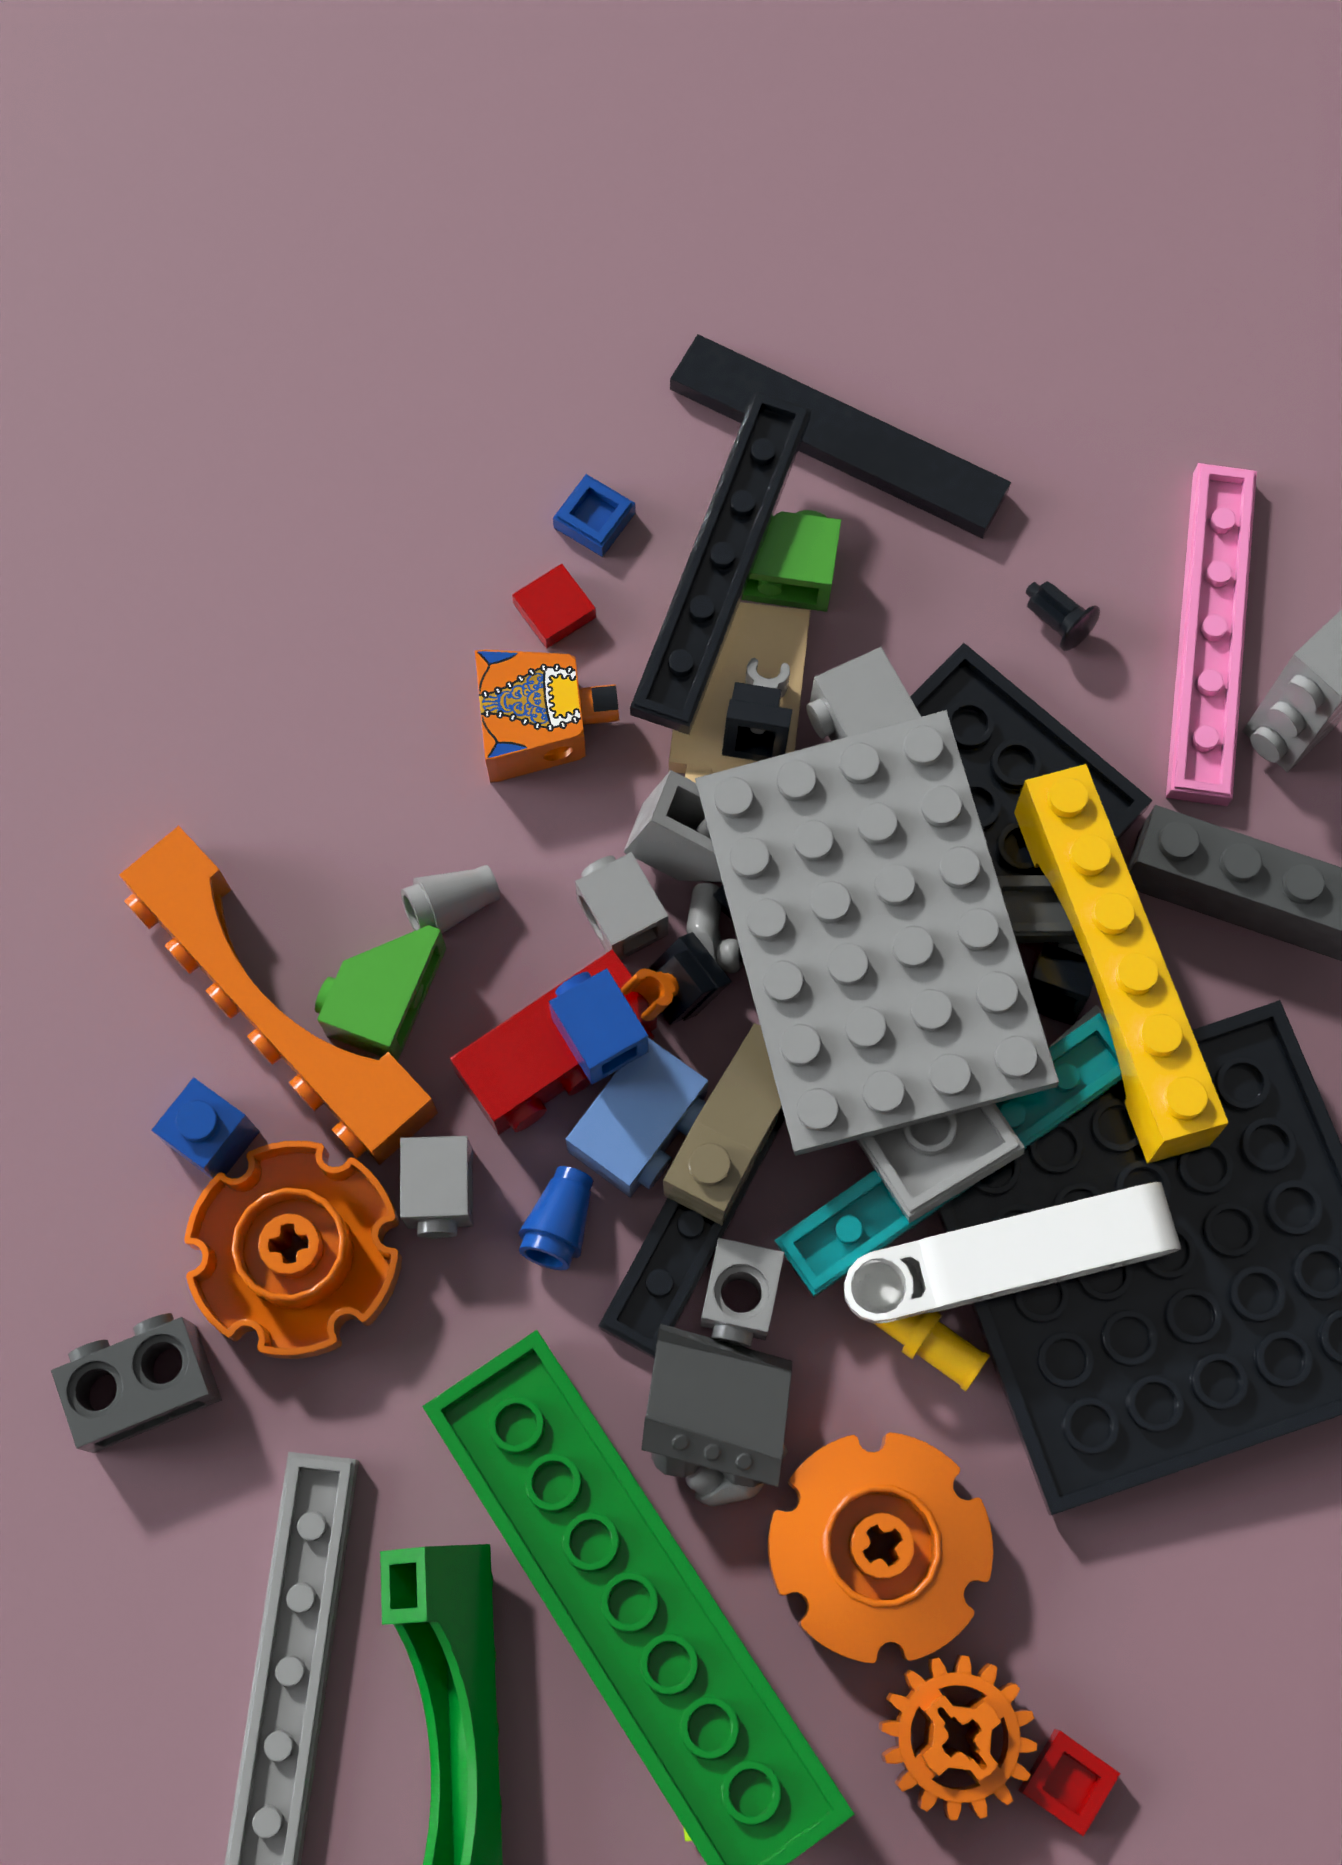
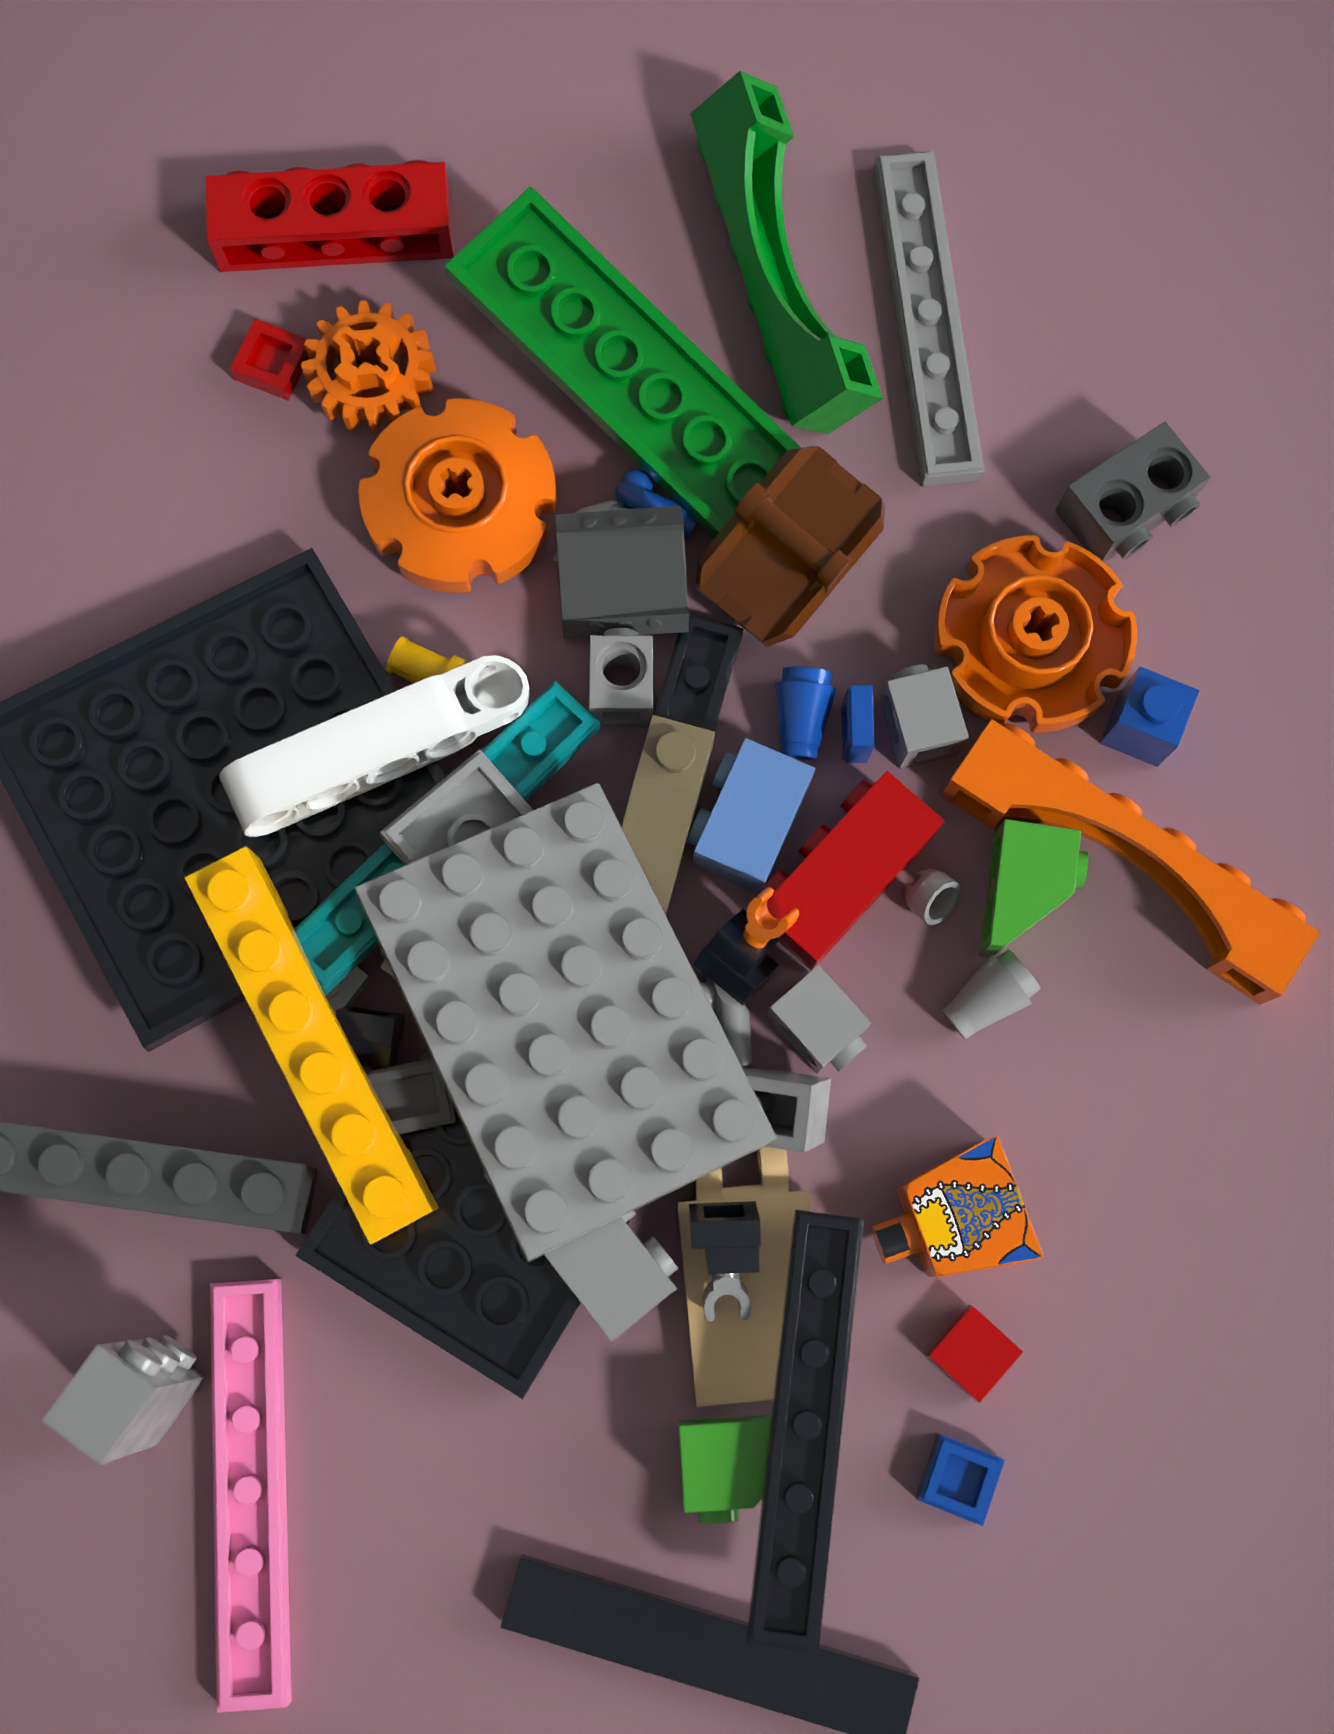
camera: 165 degrees right, 5 degrees up
blue brick [549,968,649,1085] -> none
black piece [1026,581,1100,651] -> none
none -> blue arm [615,468,697,540]
none -> reddish brown shield [695,446,885,647]
none -> blue tile [841,685,875,763]
none -> light grey hinge [905,868,961,925]

